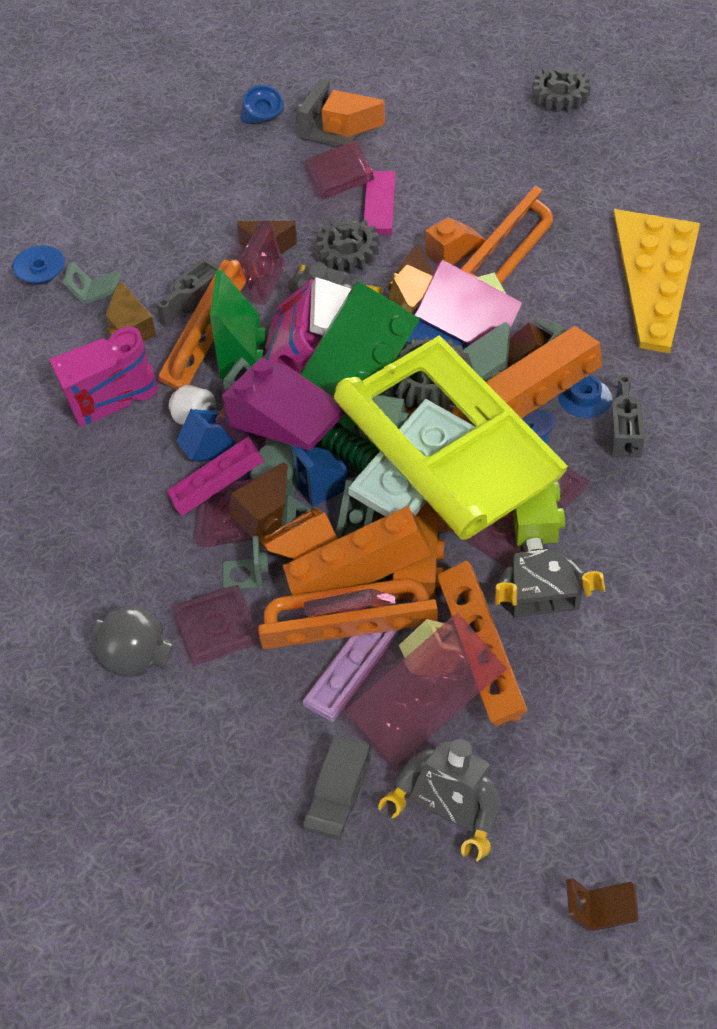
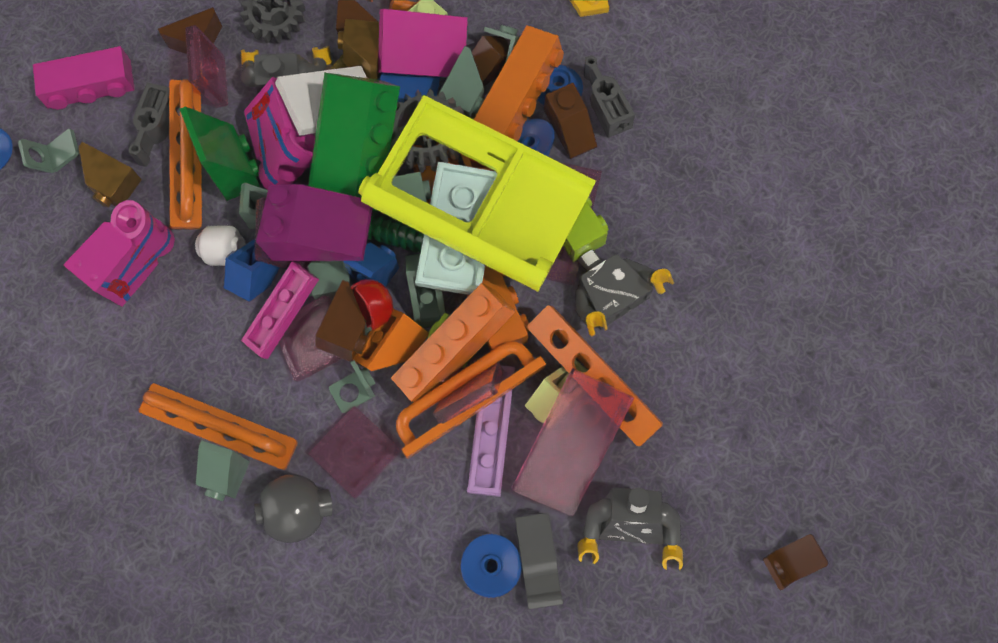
camera: 25 degrees left, 20 degrees up
none -> dark pink brick [33,46,135,110]
none -> orange piece [139,383,298,470]
none -> sand green slope [196,440,250,502]
none -> red hair [351,279,393,330]
none -> blue piece [461,534,522,598]
none -> reddish brown slope [544,83,597,159]

